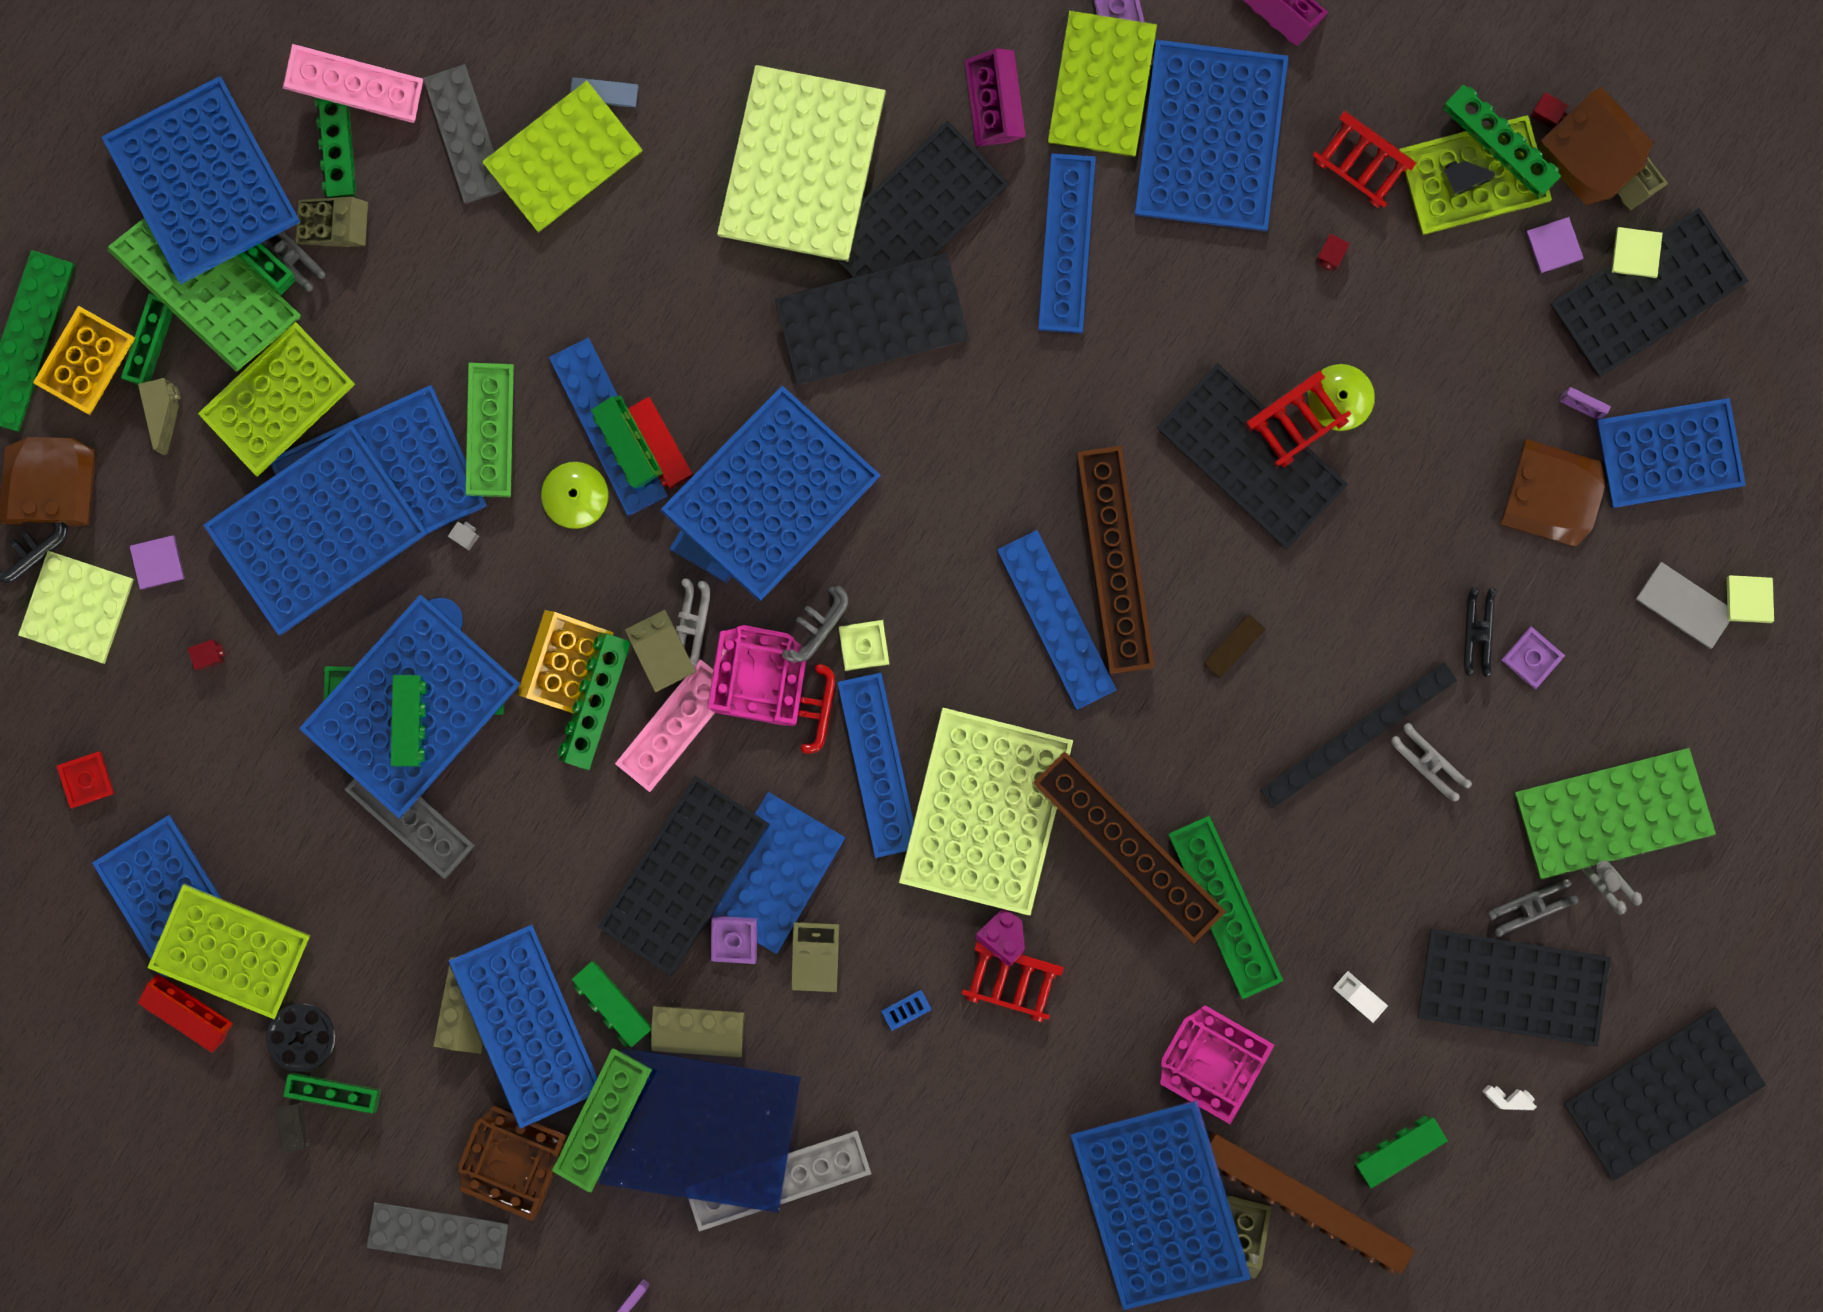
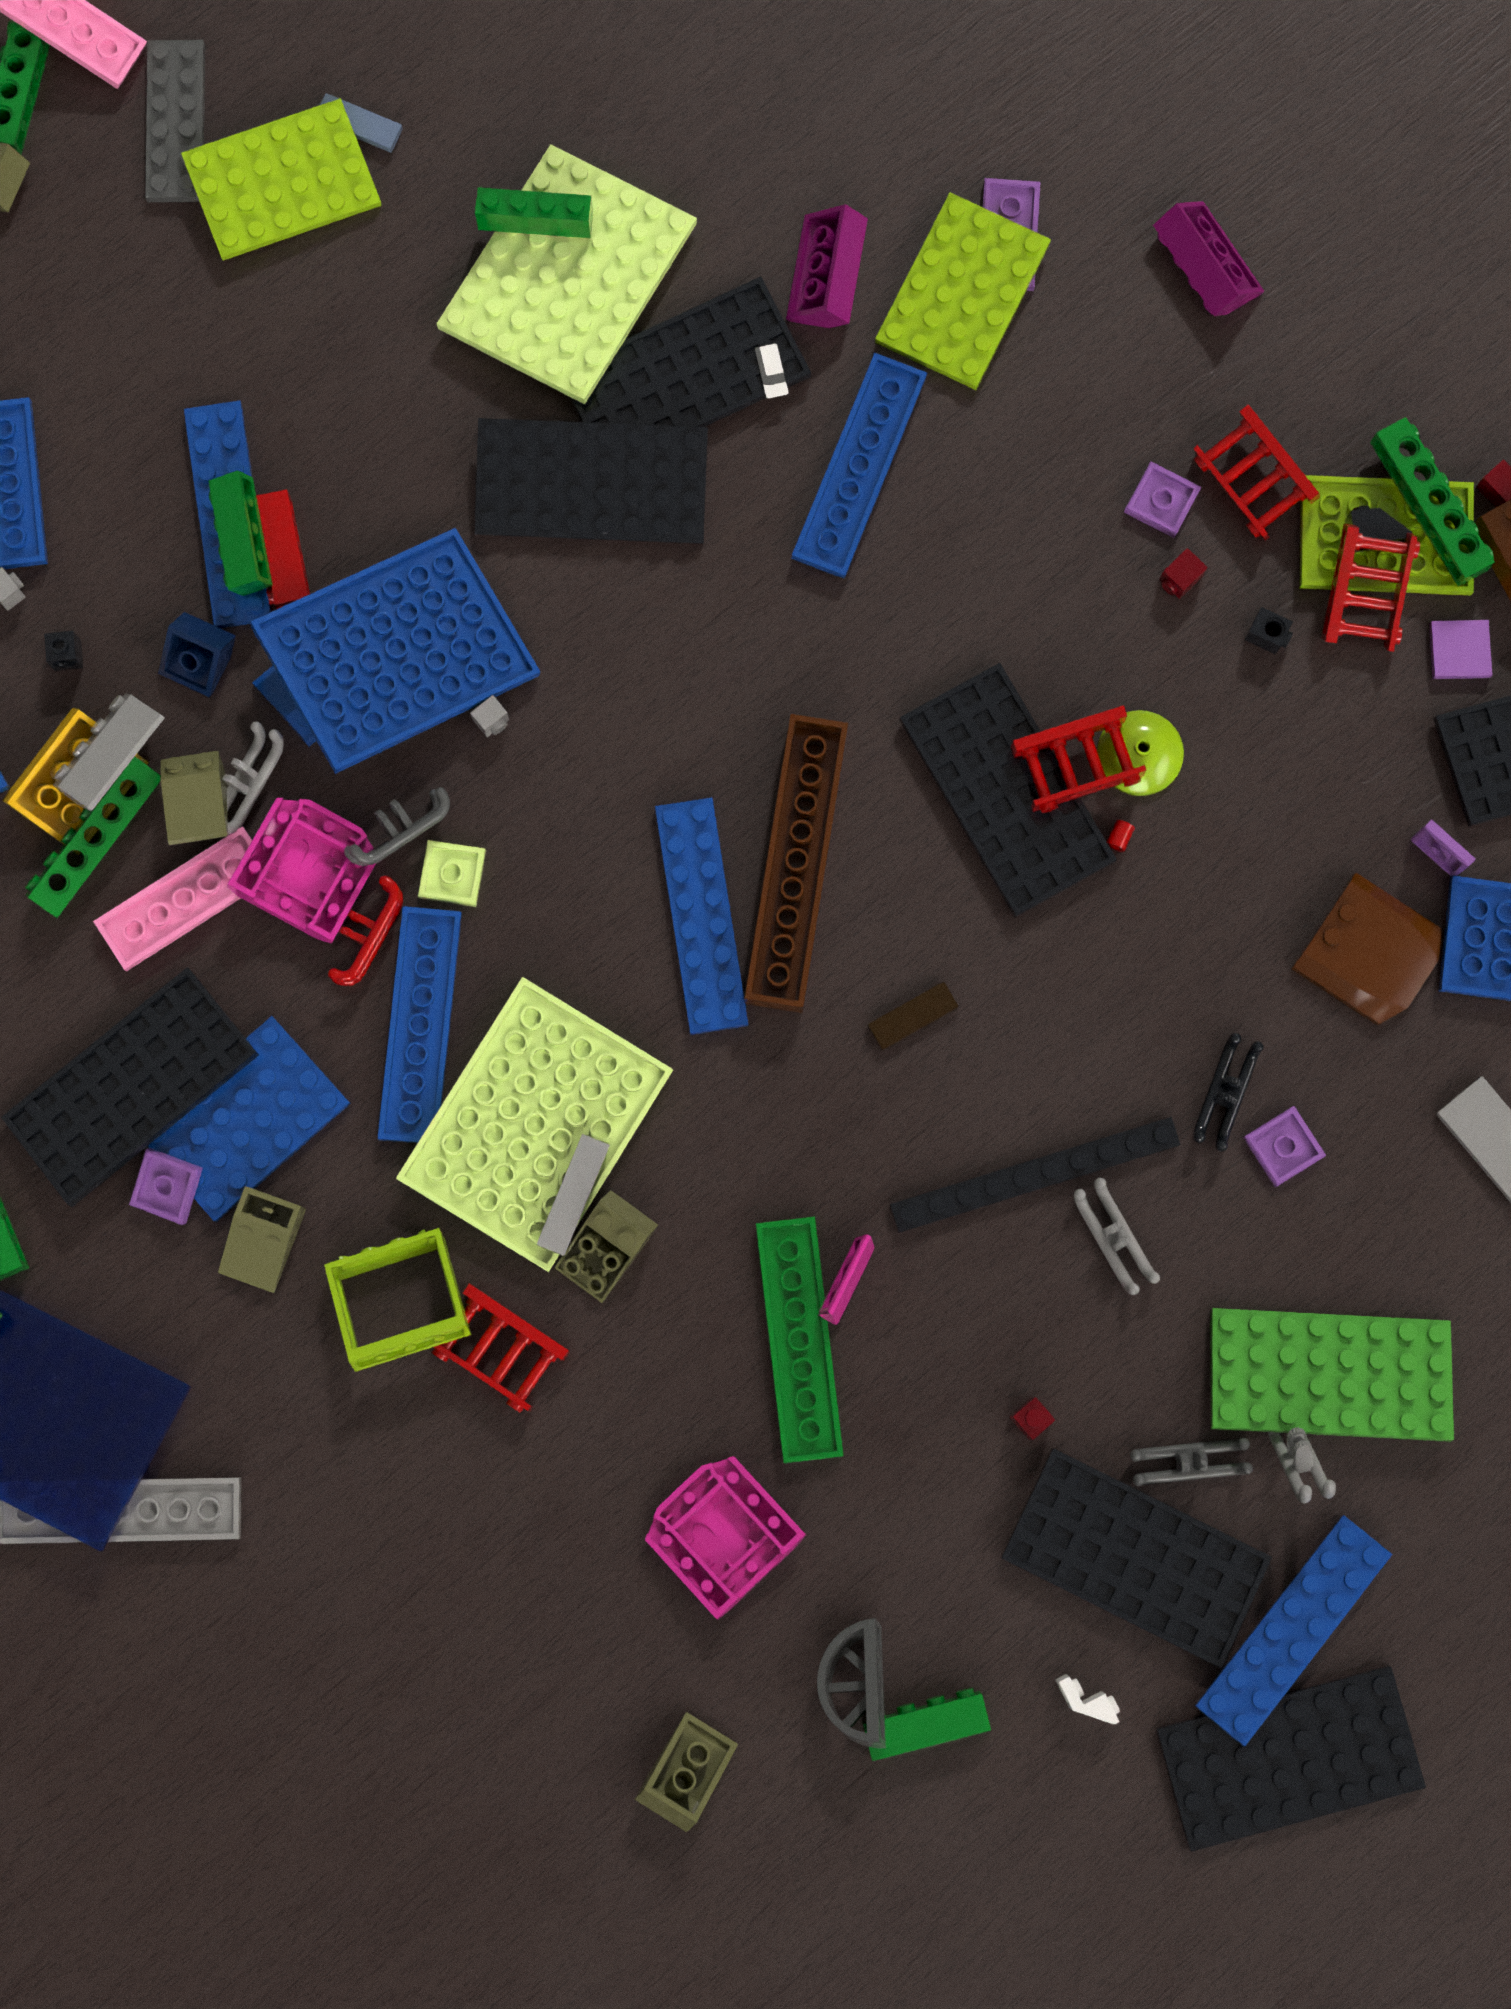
camera: 10 degrees right, 5 degrees down
bright green plate [465,363,514,497] -> none
lime dish [541,462,608,529] -> none
olive slope [651,1006,745,1057] -> none
blue slope [881,990,932,1031] -> none
magenta plate [975,909,1025,966] -> none
reddish brown brick [1032,751,1226,944] -> none
blue plate [1071,1100,1251,1310] -> none
blue plate [1135,40,1288,232] -> none
reddish brown brick [1209,1131,1415,1275] -> none
white slope [1333,971,1388,1023] -> none
none -> black brick [44,630,83,671]
none -> light grey slope [53,694,164,811]
none -> dark blue slope [158,612,236,697]
none -> lime window [324,1228,471,1372]
none -> light grey plate [470,695,510,737]
none -> green brick [475,187,593,238]
none -> light grey tile [536,1134,610,1256]
none -> olive slope [555,1190,658,1303]
none -> white sticker [755,344,788,398]
none -> dark grey window [817,1618,886,1748]
none -> dark pink slope [818,1234,874,1325]
none -> dark red brick [1010,1397,1055,1440]
none -> red hinge [1107,820,1135,852]
none -> medium lavender tile [1124,461,1201,538]
none -> blue plate [1195,1515,1392,1747]
none -> black brick [1245,607,1293,655]
none -> red fence [1321,523,1420,652]

